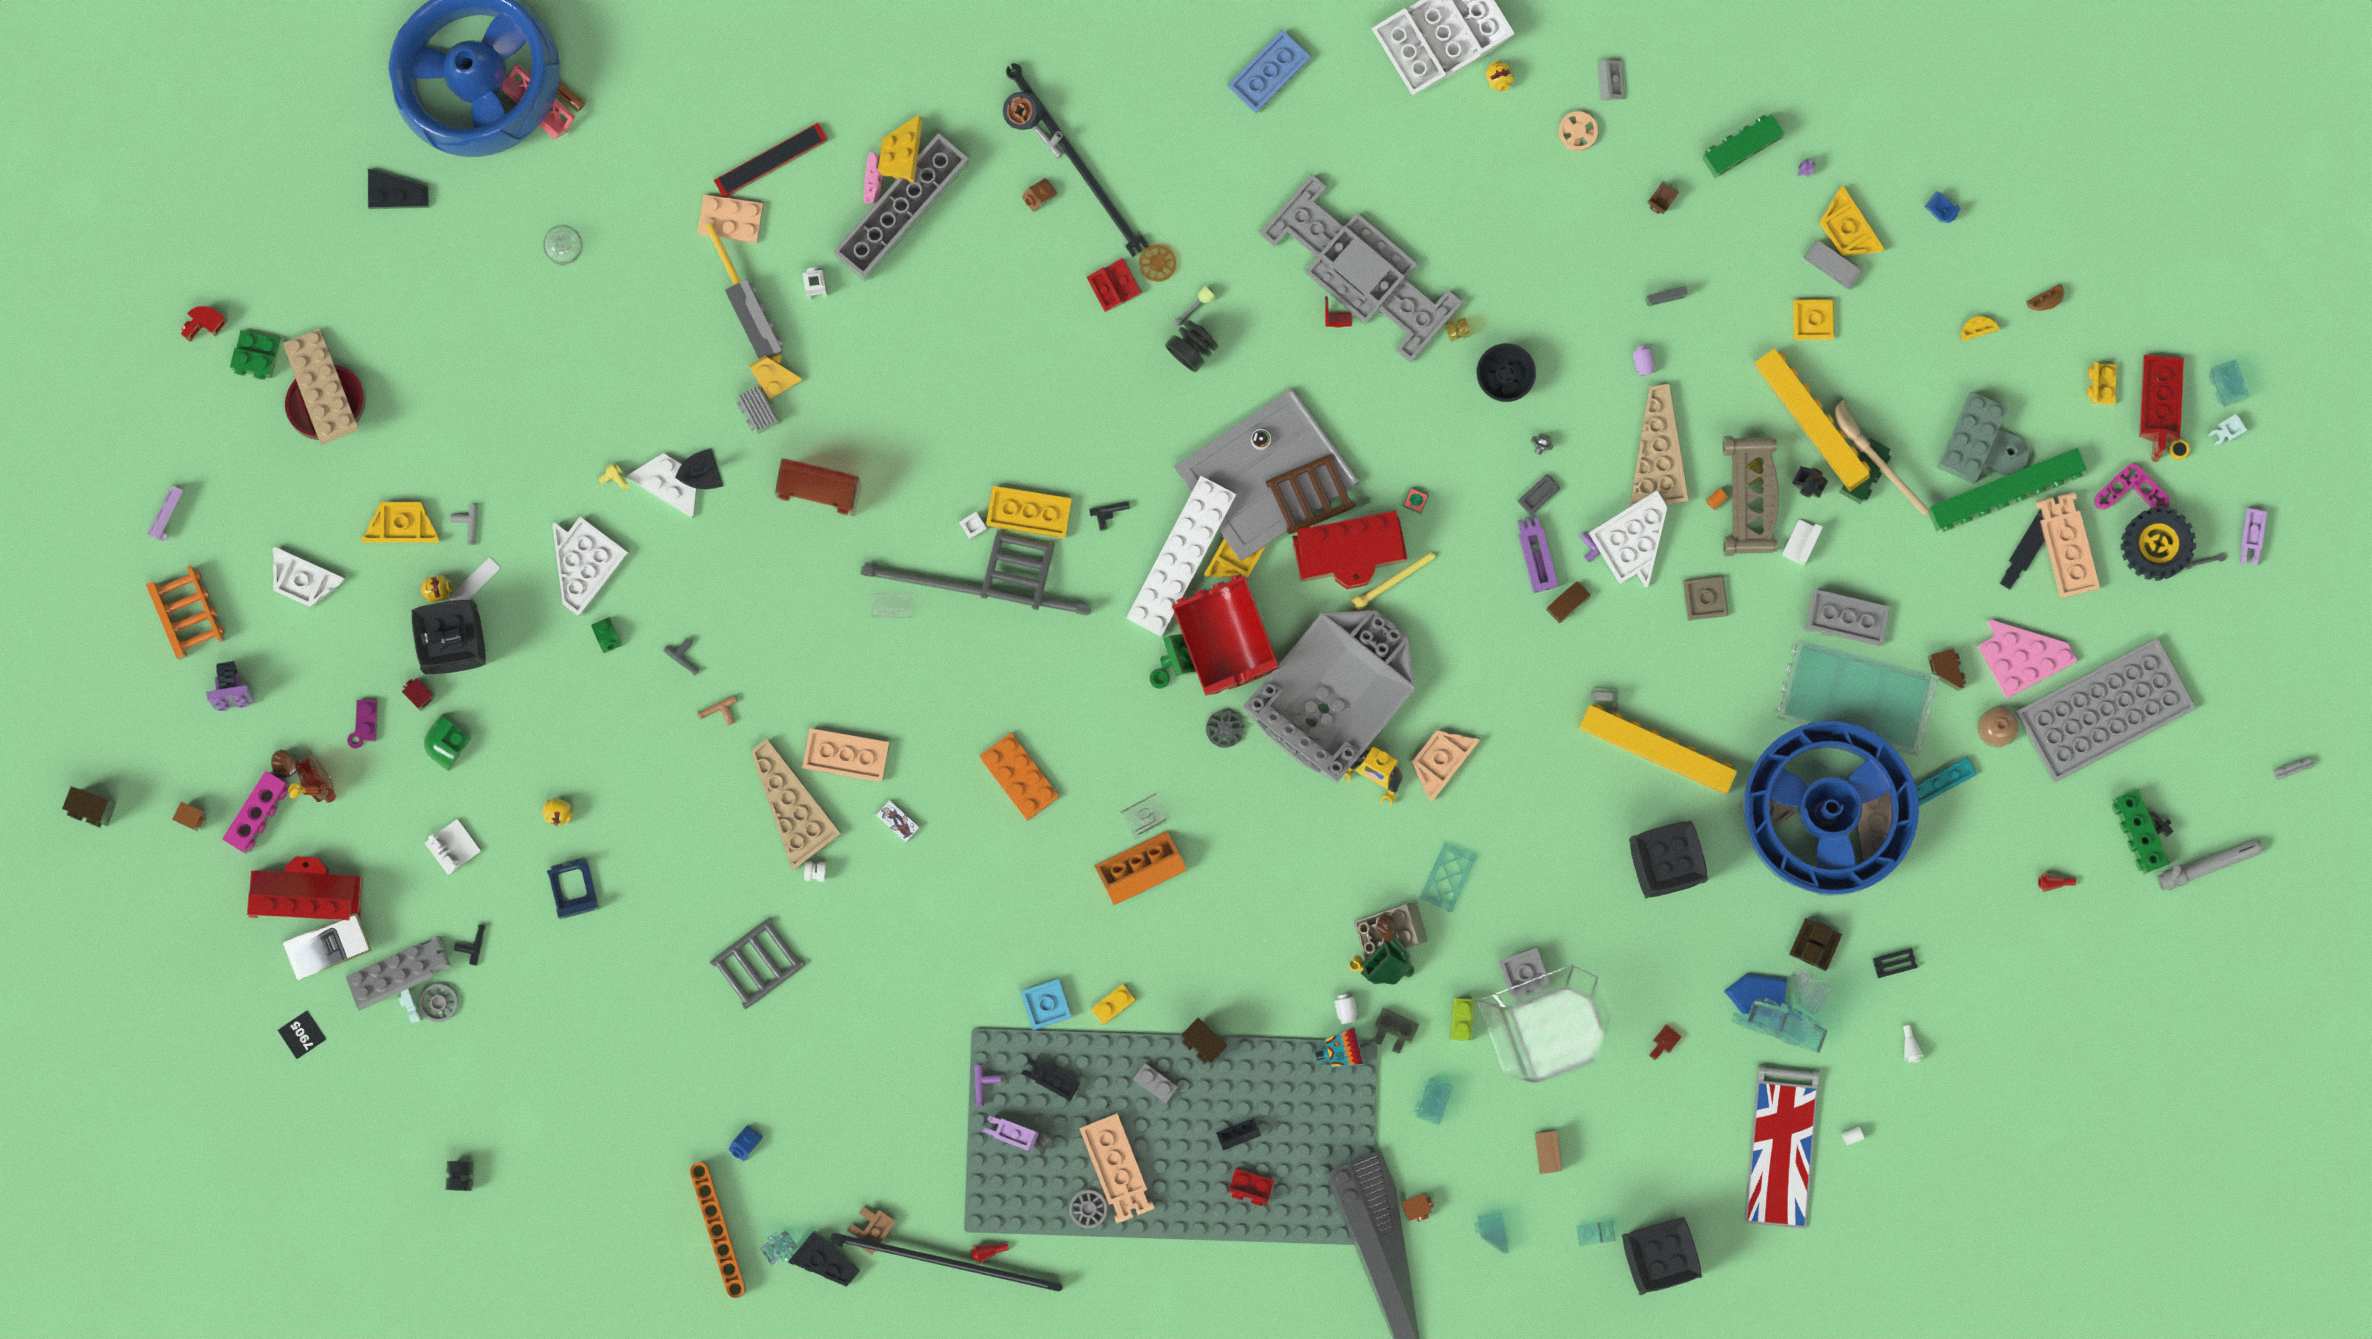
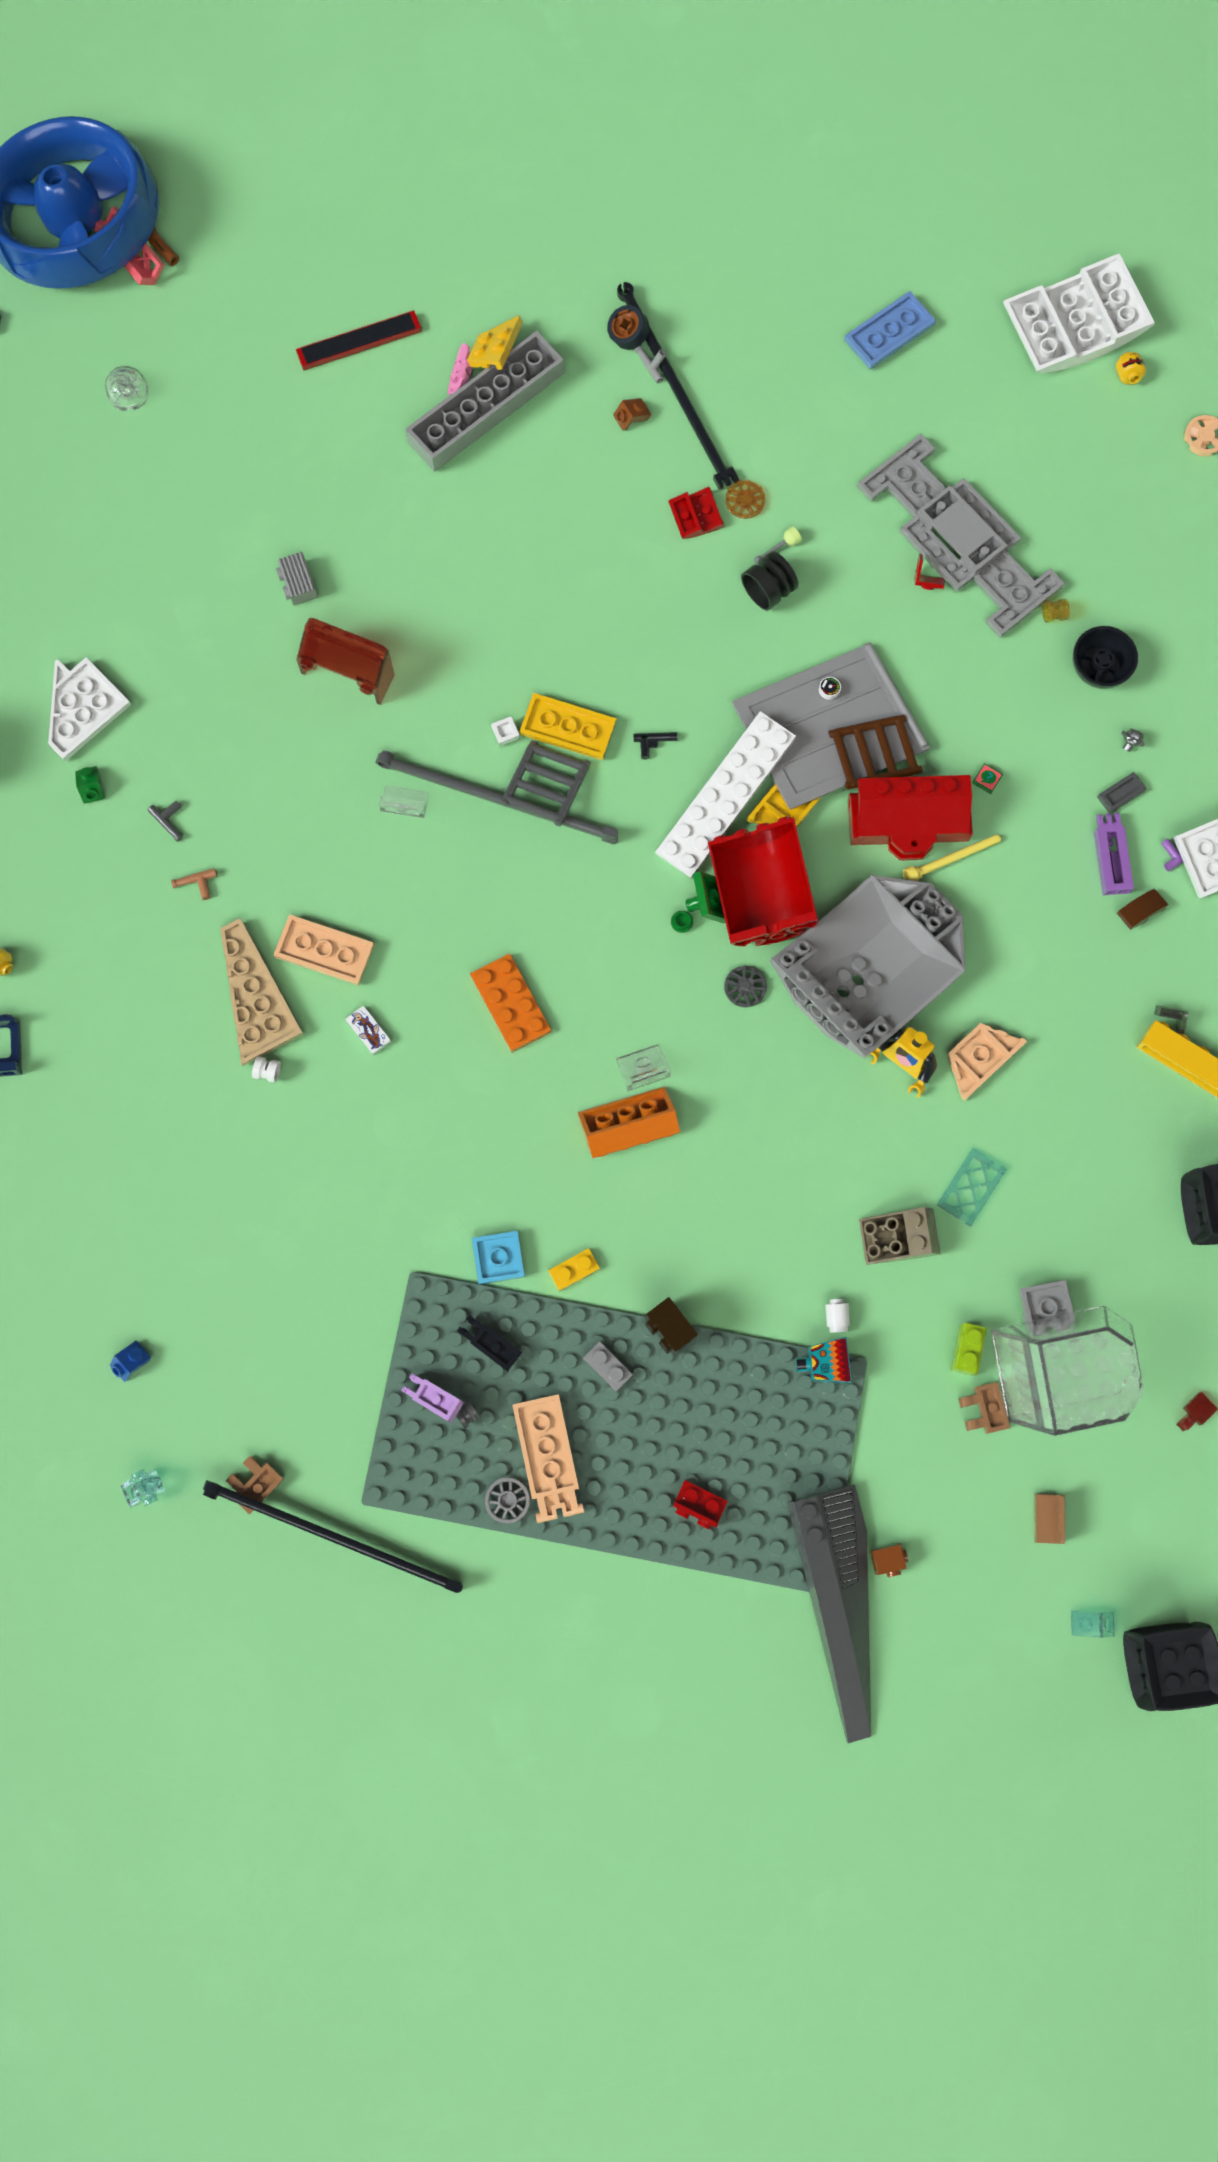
camera: 10 degrees right, 5 degrees down
light yellow piece [597,464,629,490] -> none
white wing [627,453,696,518] -> none
black shield [675,449,723,490] -> none
orange beam [690,1162,746,1298] -> none
light nougat plate [698,195,763,244] -> none
piece [705,222,784,364] -> none
dark grey bar [710,917,805,1009] -> none
yellow wing [748,355,802,400] -> none
black wing [787,1231,861,1287] -> none
white window [803,267,827,300] -> none
red cone [970,1242,1009,1264] -> none
medium lavender piece [974,1065,1001,1107] -> none
black plate [1216,1118,1261,1150] -> none
dark green torso [1350,912,1414,985] -> none
clear smoke plate [1373,1007,1420,1054] -> none
clear light blue brick [1414,1078,1453,1125] -> none
clear light blue slope [1474,1213,1509,1254] -> none
none -> medium nougat plate [958,1382,1010,1434]

